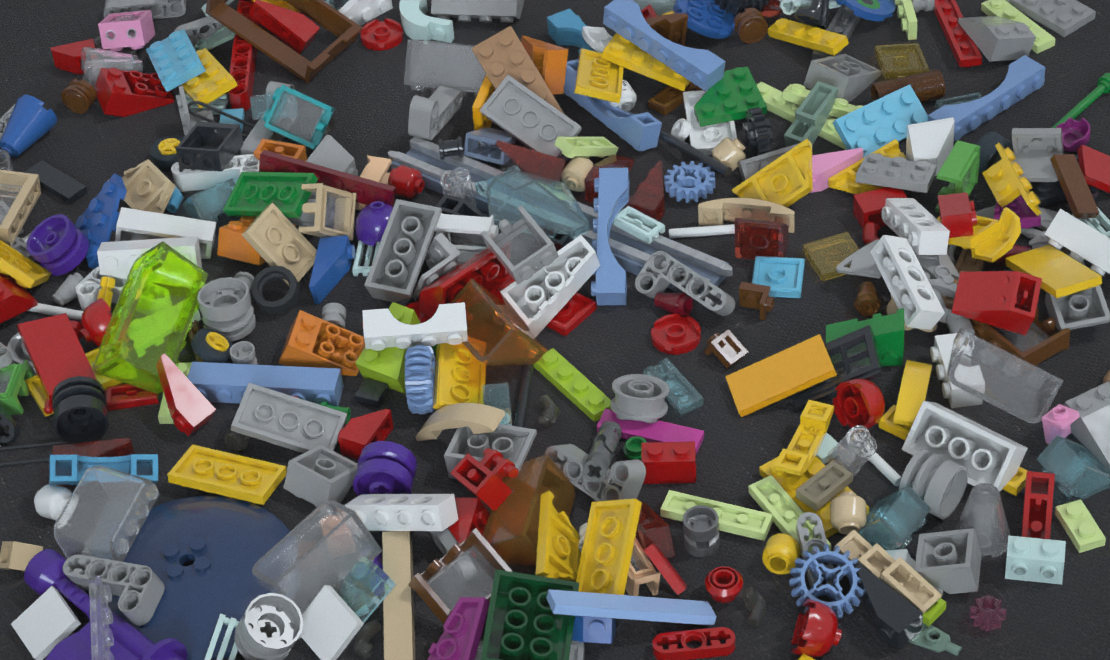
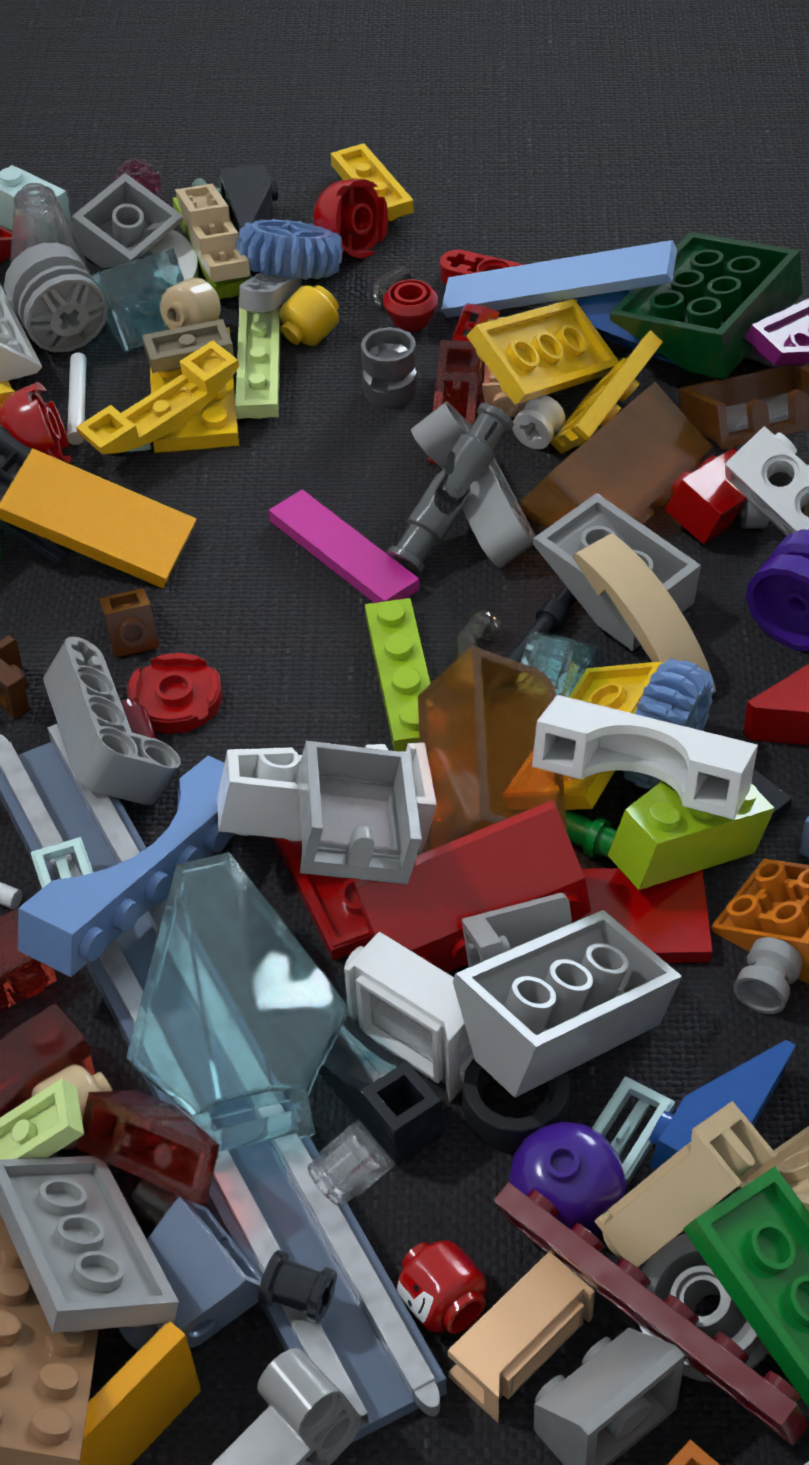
camera: 155 degrees left, 5 degrees up
red brick [450,448,519,511] -> none
light grey wheel [611,374,669,423] -> none
green plate [623,436,647,461] -> none
red brick [642,441,697,484] -> none
clear light blue plate [643,358,703,415] -> none
yellowish green plate [660,490,773,541] -> none
clear piece [826,426,877,477] -> none

